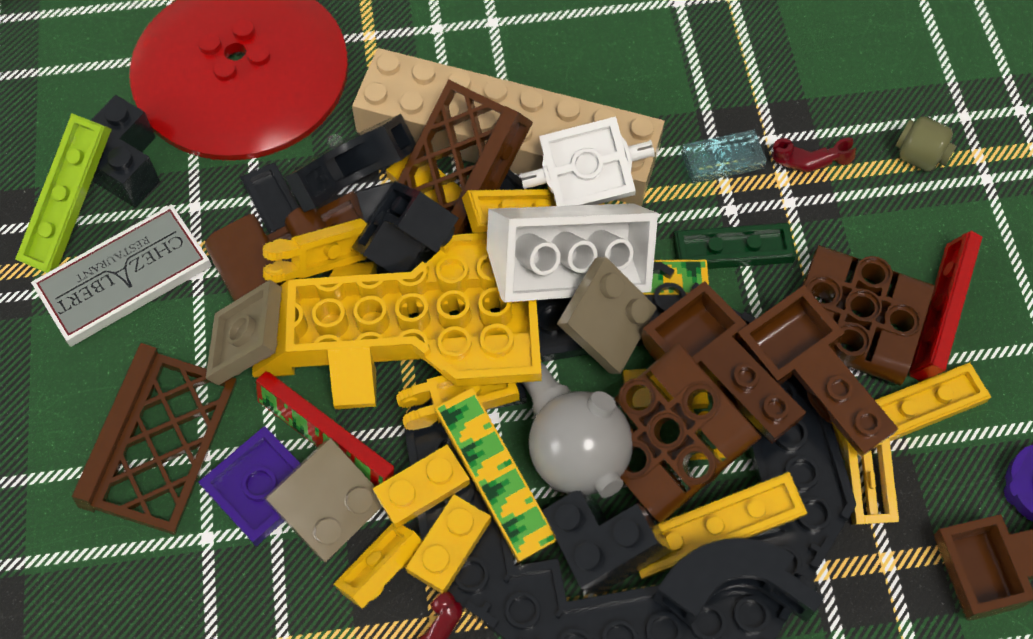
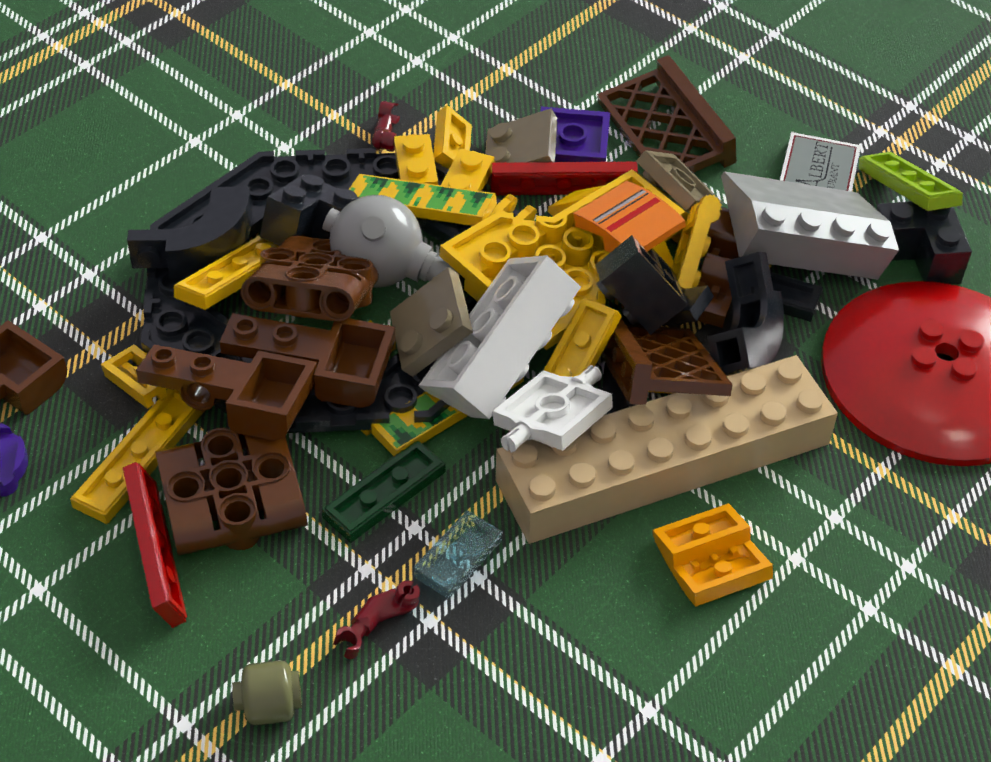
camera: 140 degrees right, 15 degrees down
none -> orange slope [573,181,686,252]
none -> light orange slope [653,503,773,607]
none -> light grey slope [721,171,899,280]

